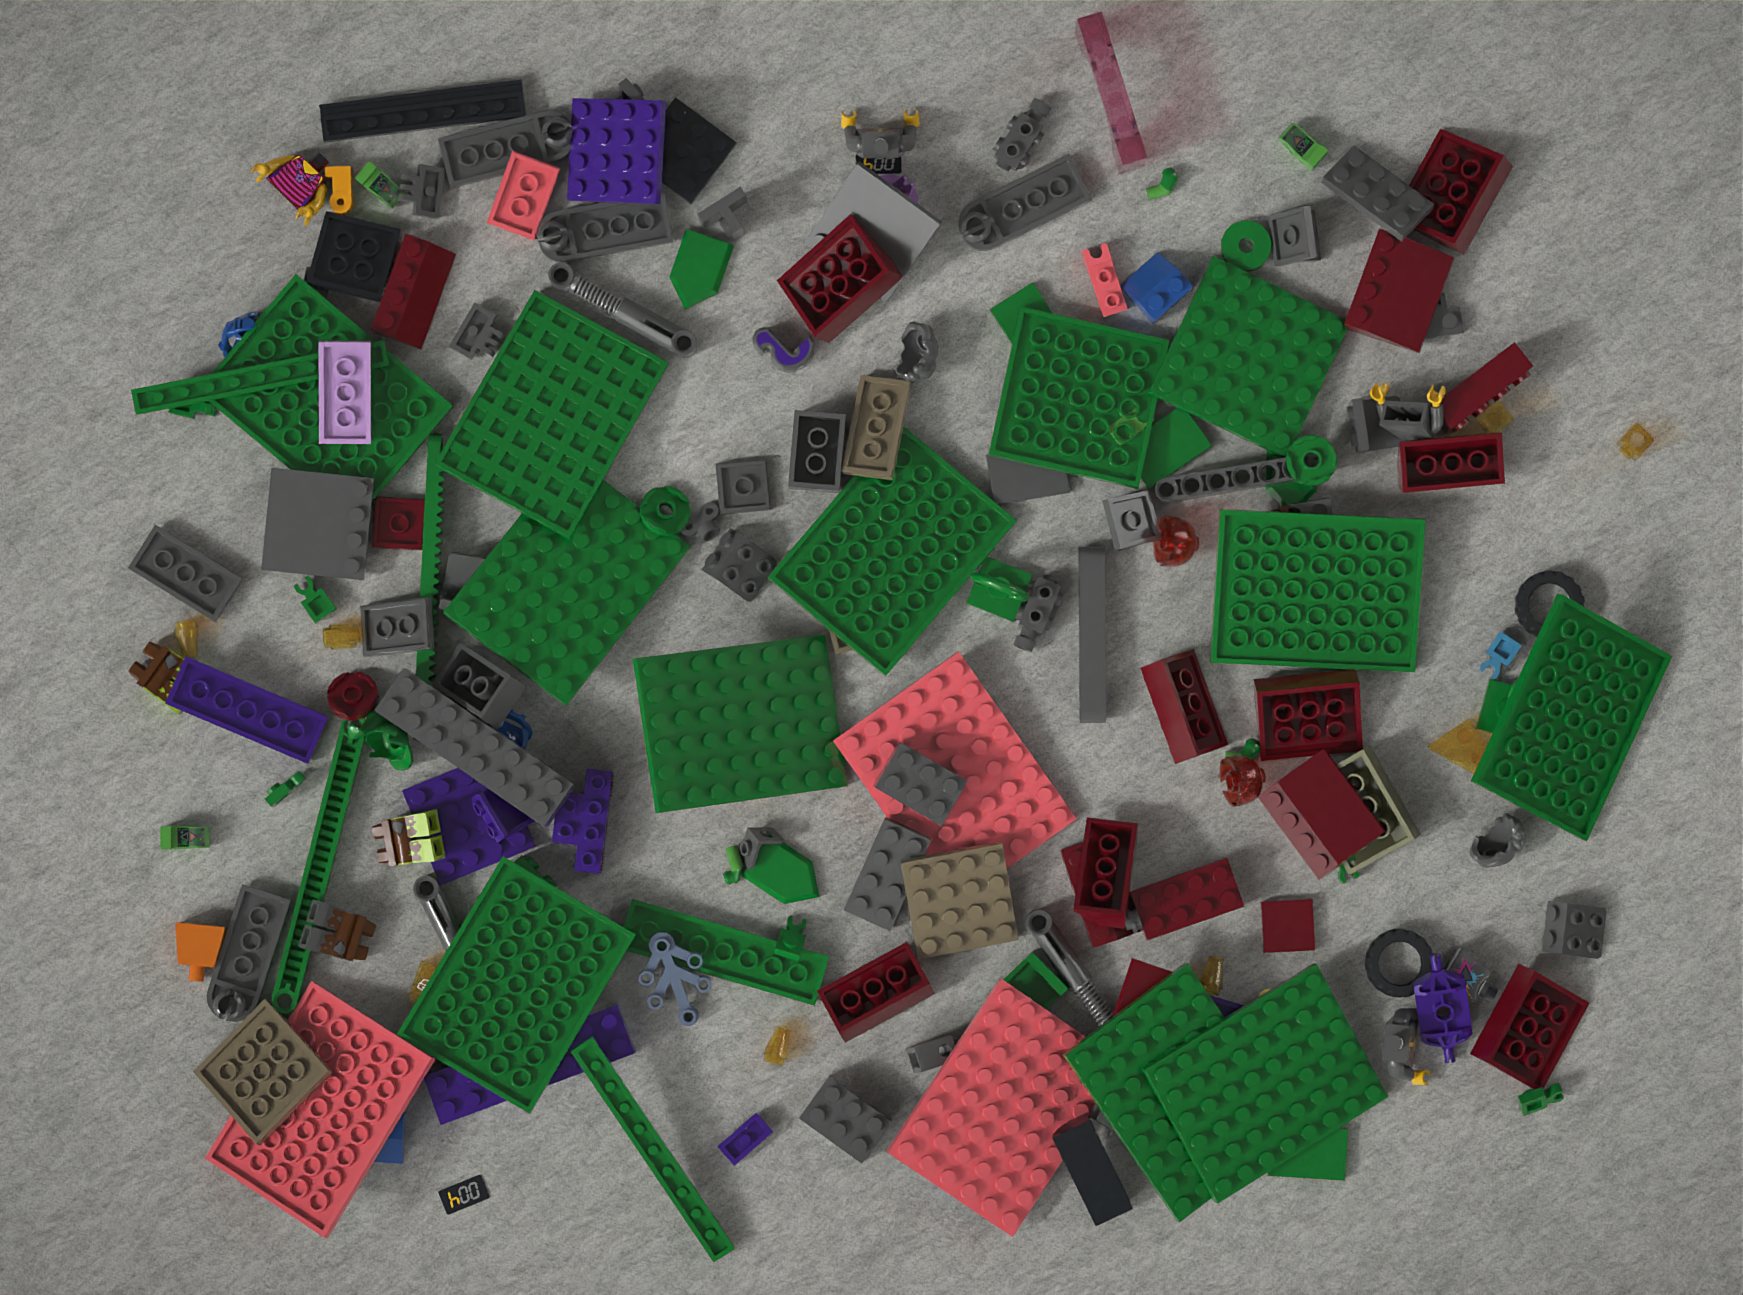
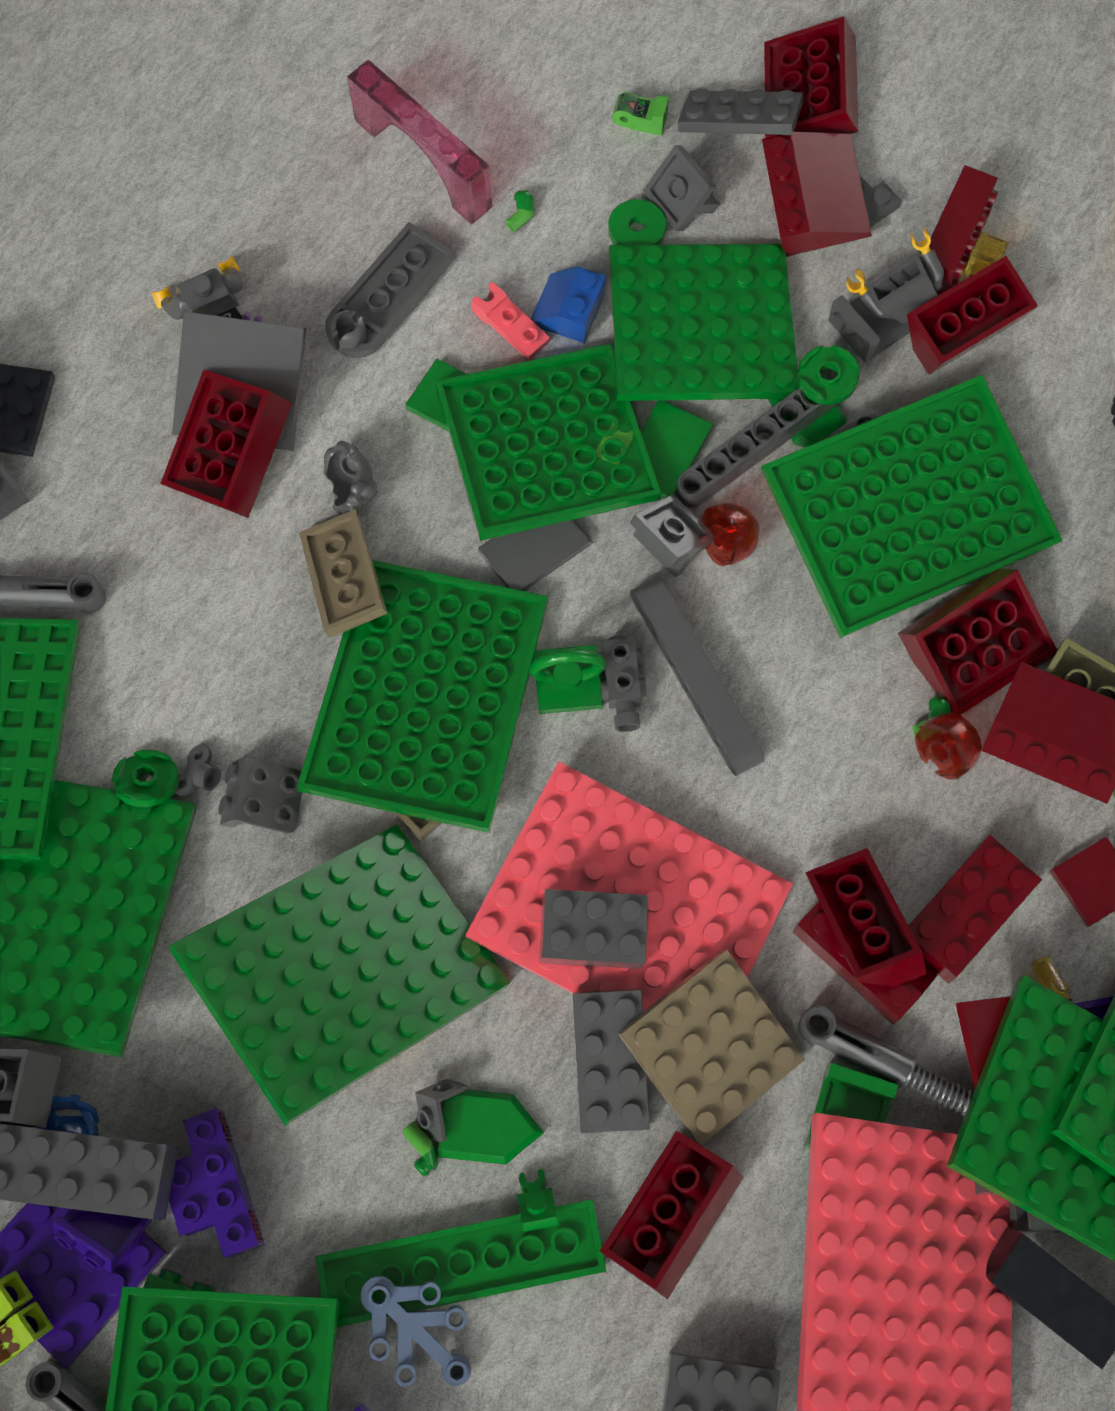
camera: 25 degrees left, 15 degrees down
green tile [669,229,734,310] -> none
dark grey bracket [697,186,747,240] -> none
dark grey tile [715,459,771,515] -> none
animal [753,327,815,373] -> none
clear yellow cone [762,1026,790,1066] -> none
dark grey brick [788,410,846,493] -> none
dark grey torso [906,1035,961,1073] -> none
dark grey brick [993,98,1052,172] -> none
dark grey plate [1125,908,1143,934] -> none
dark red slope [1140,649,1228,764] -> none

